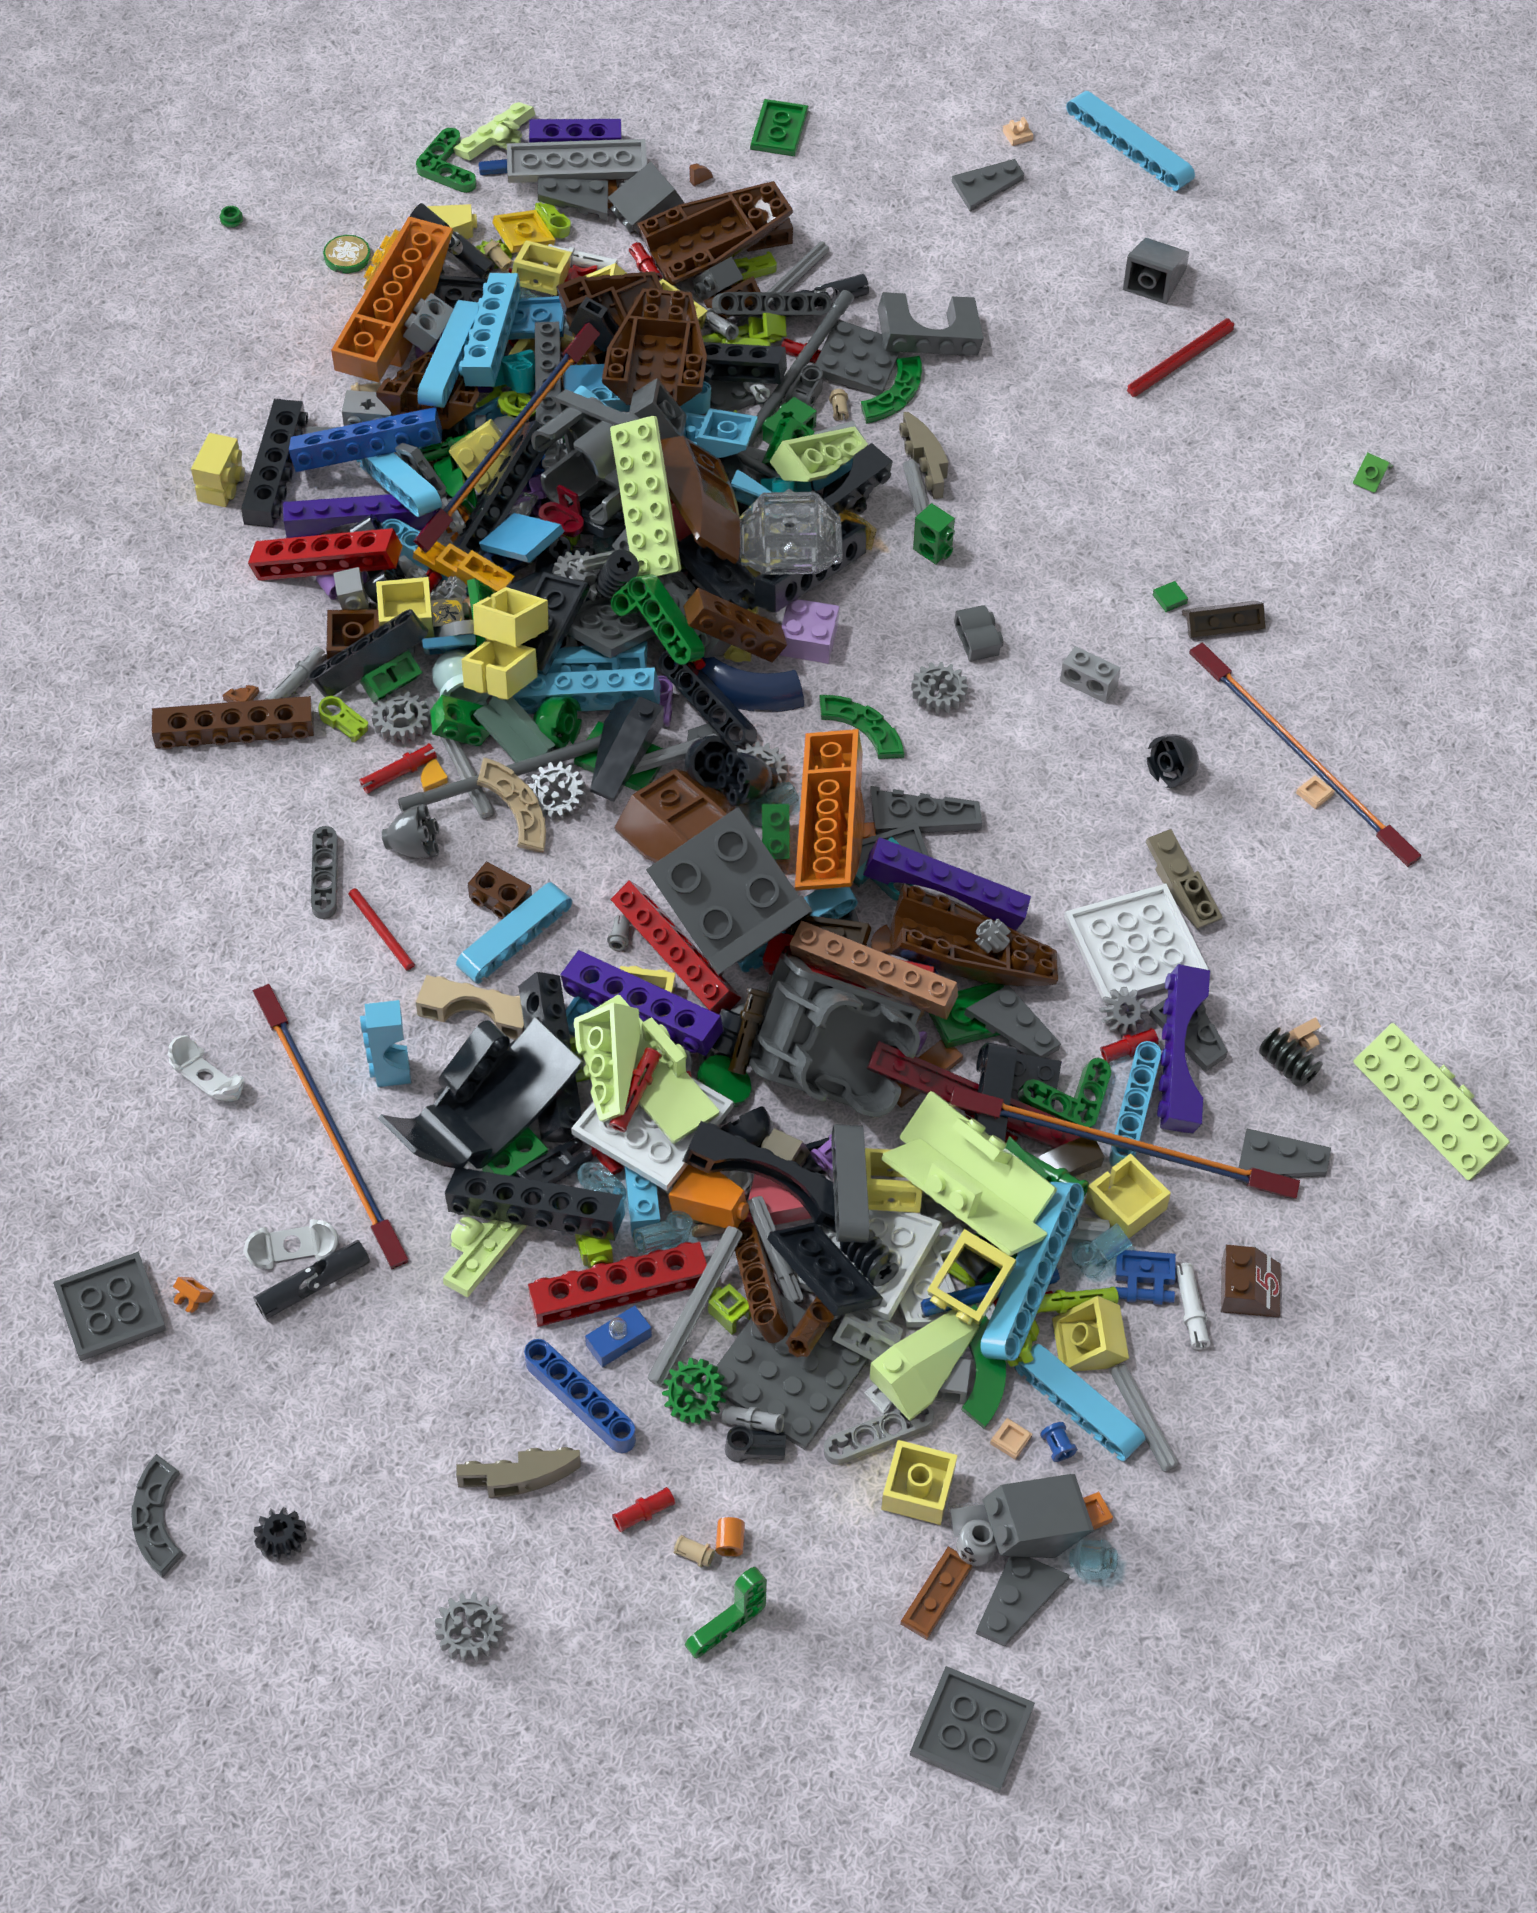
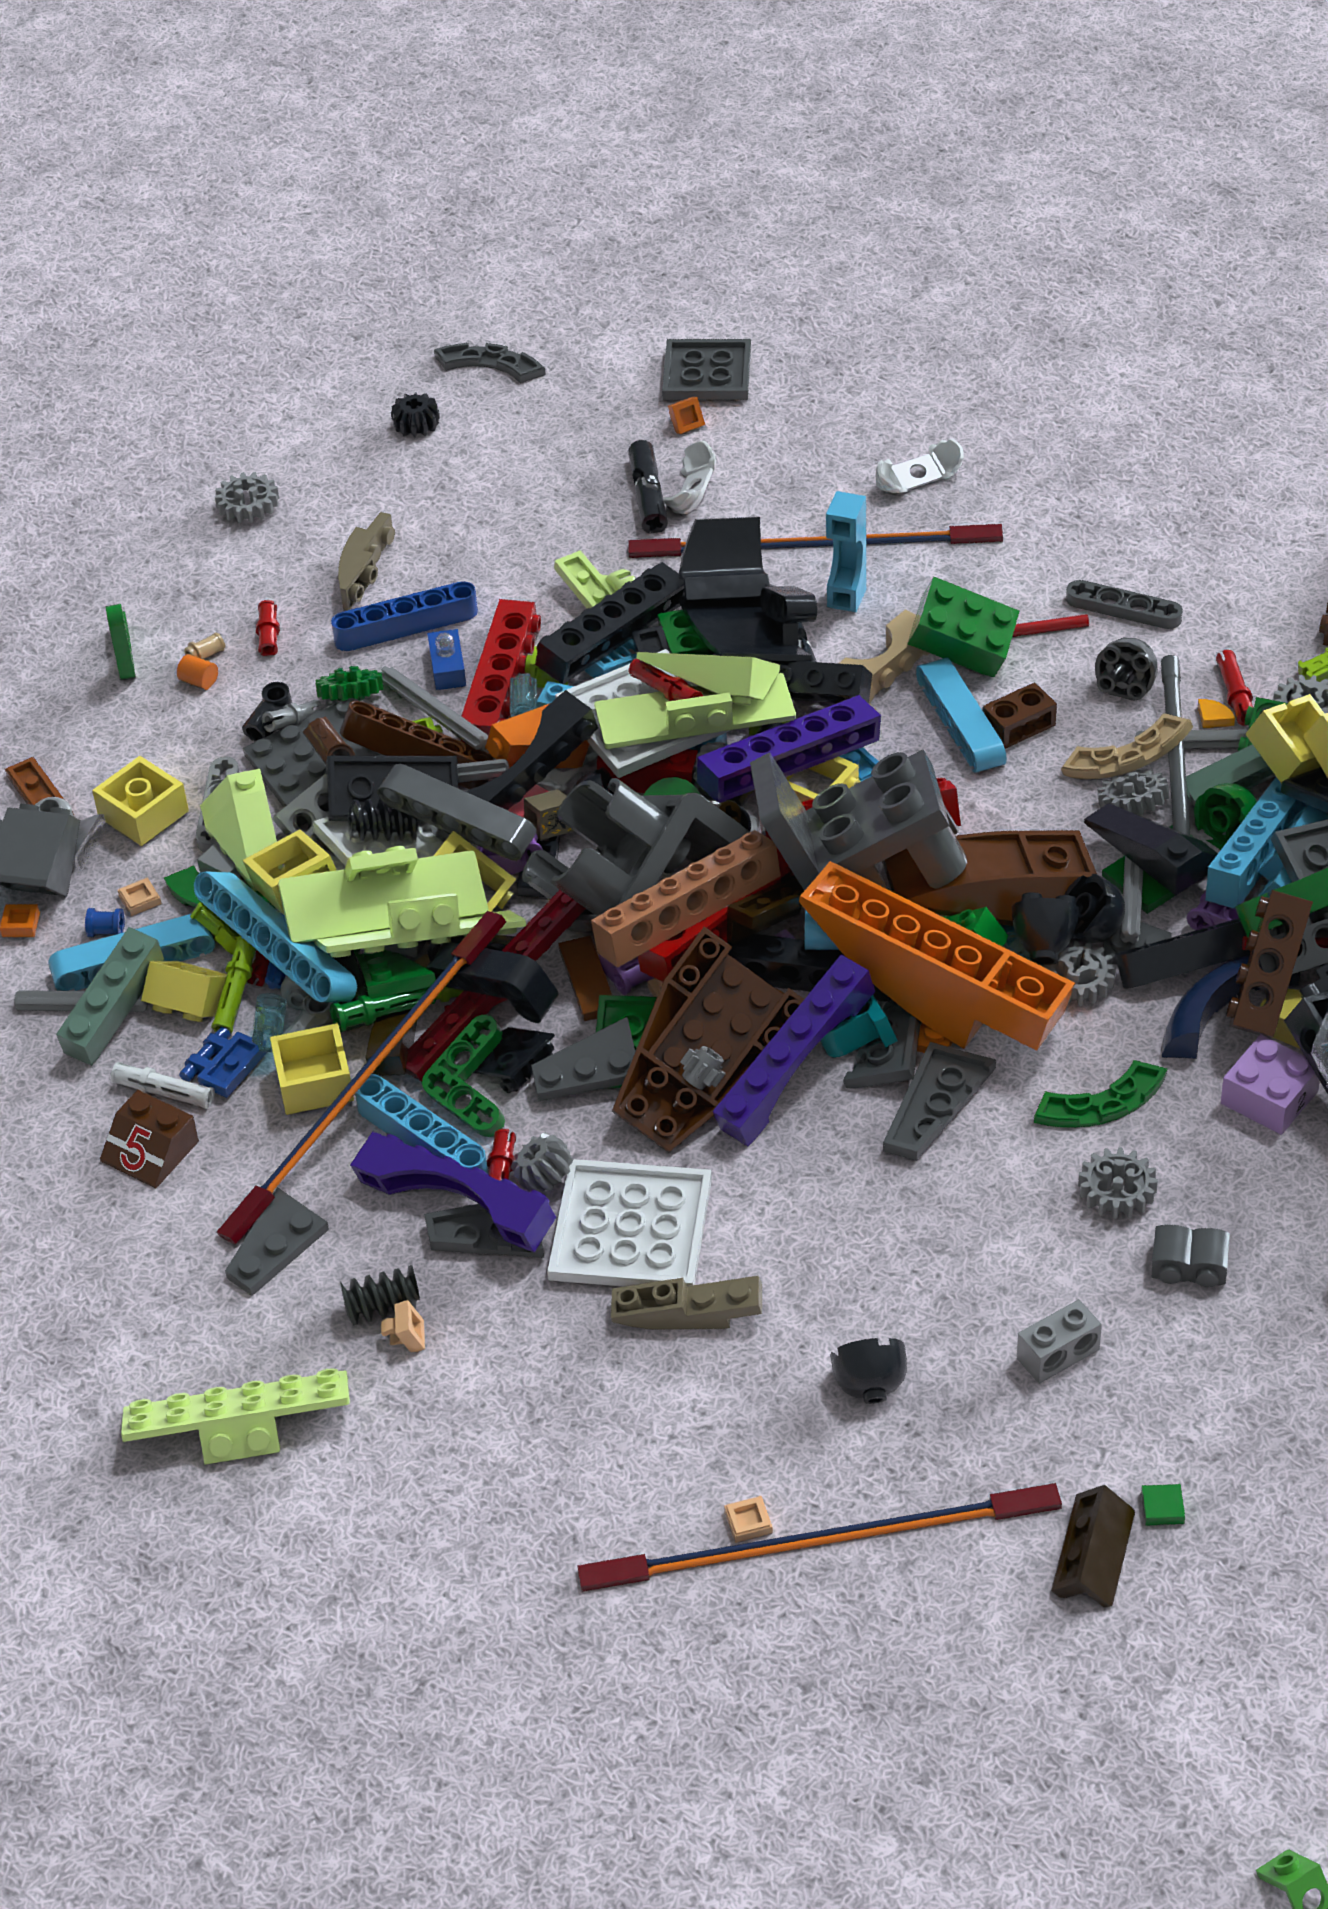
camera: 120 degrees right, 10 degrees down
none -> sand green brick [56,927,164,1066]
none -> green brick [907,576,1020,677]

